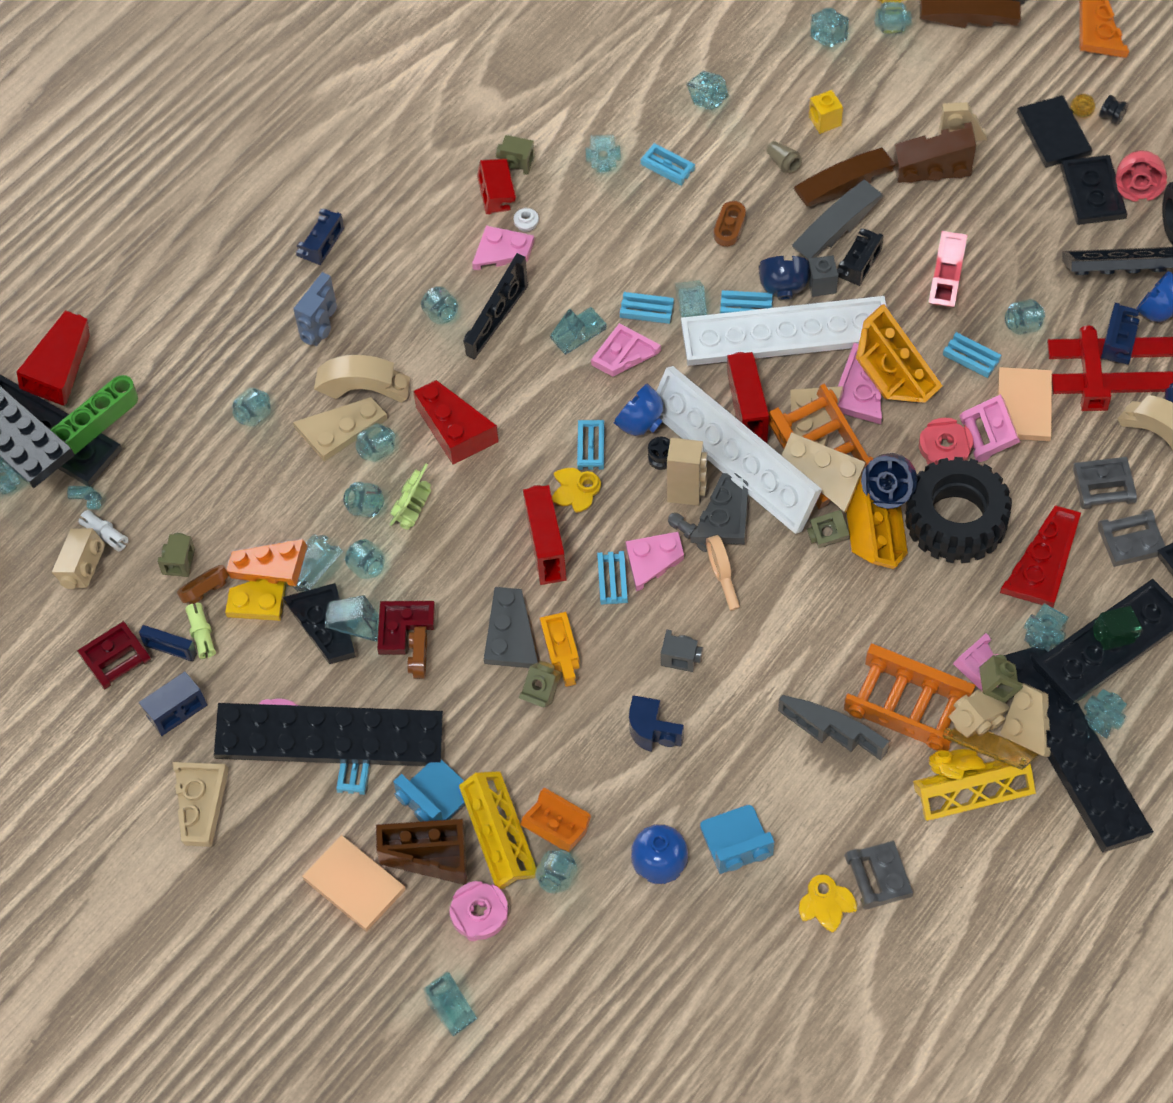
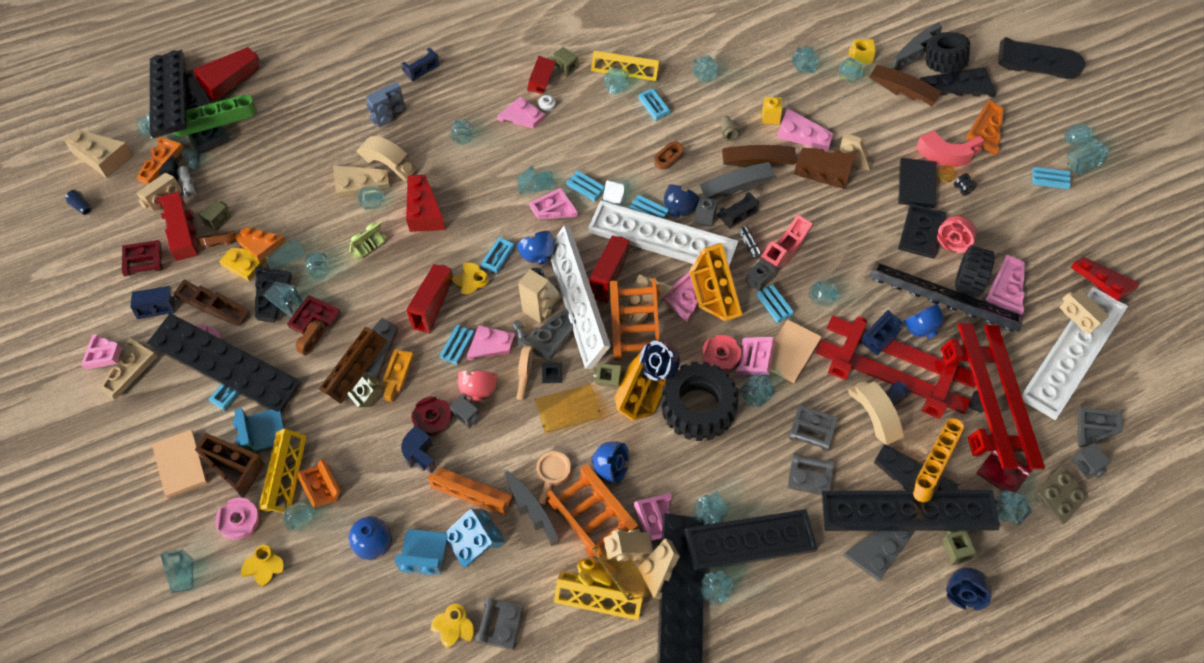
camera: 25 degrees right, 0 degrees up
dark blue tile [139,625,197,661] -> none
yellowish green pin [185,603,216,659] -> none
clear light blue head [232,388,271,426] -> none
clear light blue head [343,482,384,518] -> none
black wing [463,253,528,360] -> none
tan wing [781,432,867,513] -> none
olive brick [979,655,1023,703] -> none
red wing [1000,505,1081,608] -> none
clear green brick [1093,606,1142,650] -> none
none -> bright pink wing [81,334,123,369]
none -> orange wing [136,137,185,185]
none -> red wedge [157,192,199,261]
none -> black slope [159,156,179,181]
none -> reddish brown slope [173,279,250,326]
none -> yellow plate [241,545,284,587]
none -> reddish brown fence [319,327,387,404]
none -> dark red plate [411,396,452,436]
none -> orange fence [428,467,514,516]
none -> dark azure bracket [445,509,506,567]
none -> coral cylinder [457,371,497,402]
none -> clear yellow piece [535,384,602,434]
none -> light nougat piece [536,451,571,507]
none -> black slope [542,363,562,383]
none -> yellow fence [591,51,661,81]
none -> blue cylinder [592,441,629,483]
none -> dark grey axle [739,226,762,259]
none -> clear light blue brick [739,375,776,407]
none -> dark grey brick [746,258,776,291]
none -> bright pink wing [778,108,833,151]
none -> coral arch [916,130,984,167]

